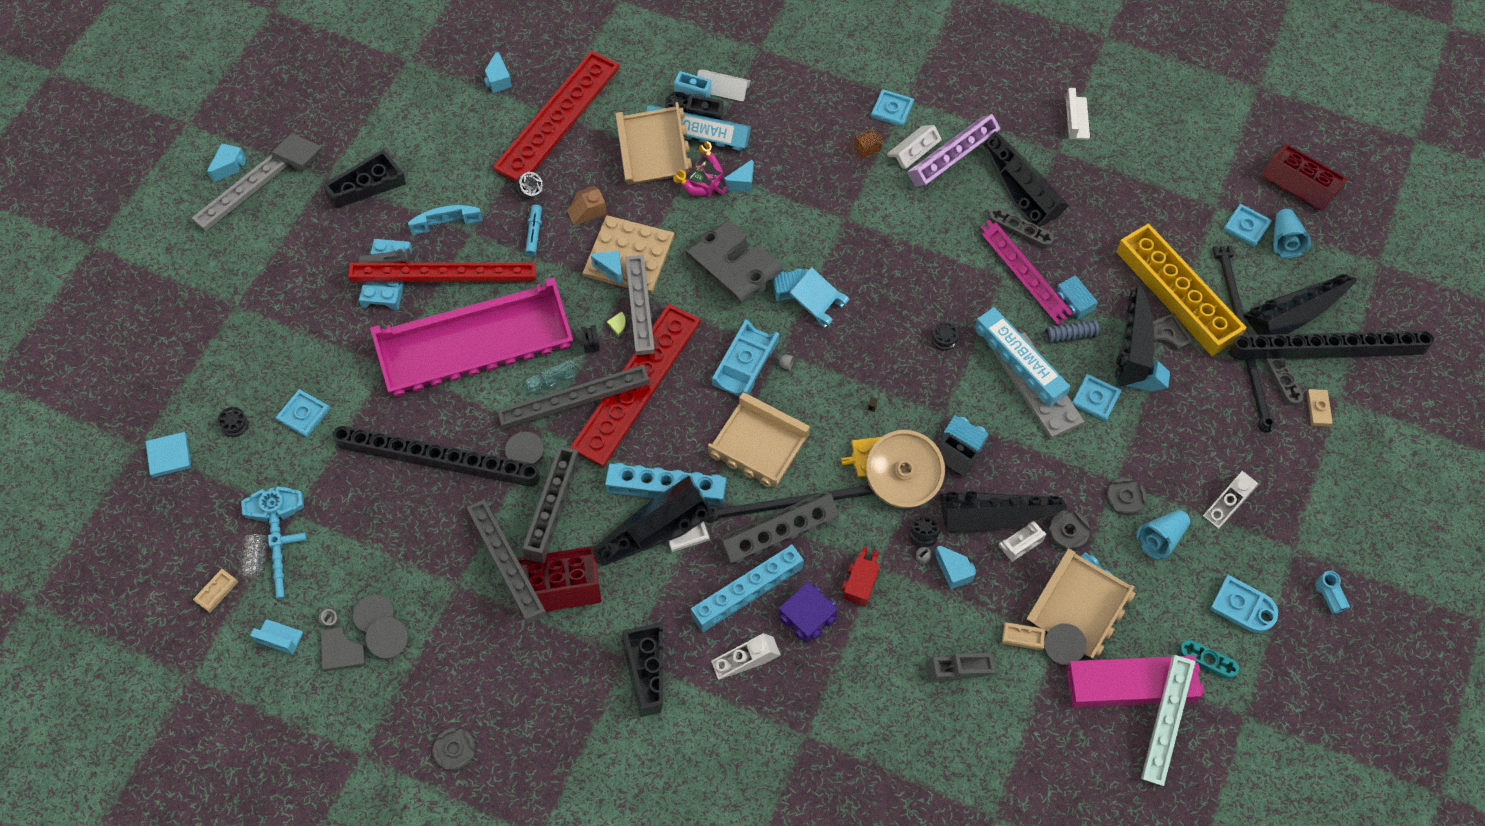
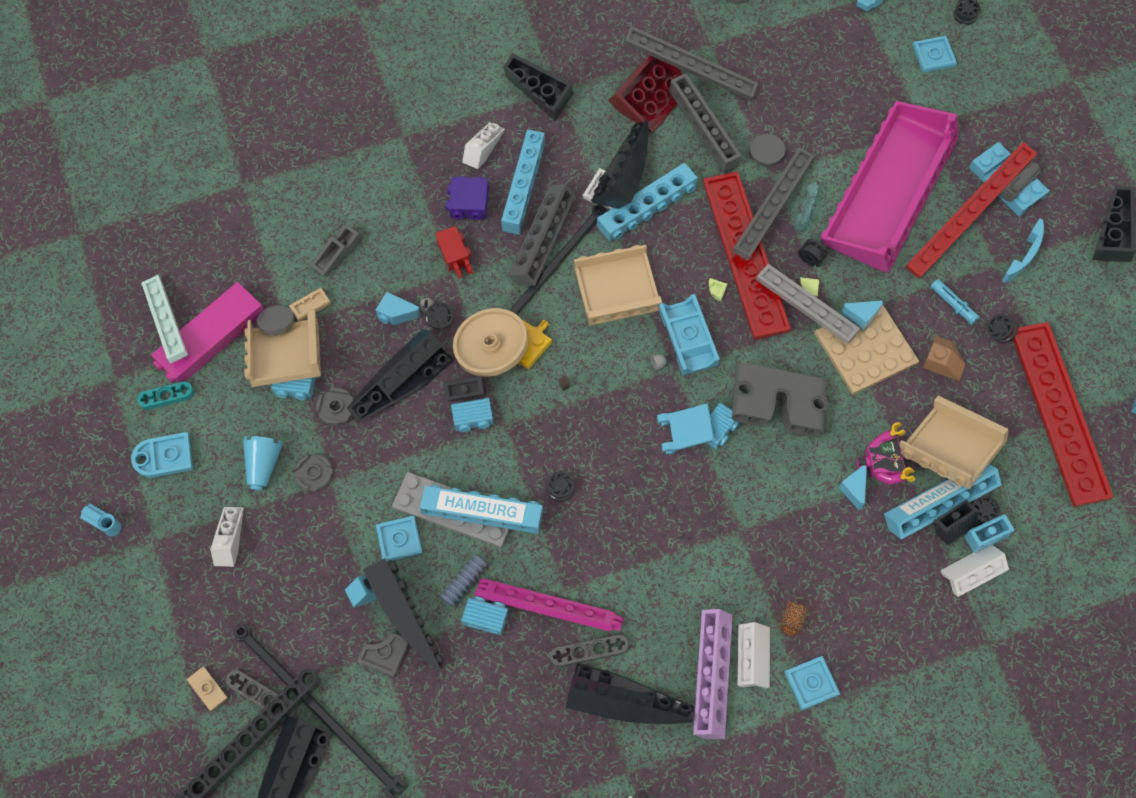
camera: 140 degrees right, 5 degrees up
black beam [332,426,540,487] -> none
white hinge [998,521,1046,562] -> none
yellow brick [1116,223,1247,357] -> none
none -> yellowish green tile [709,278,727,302]

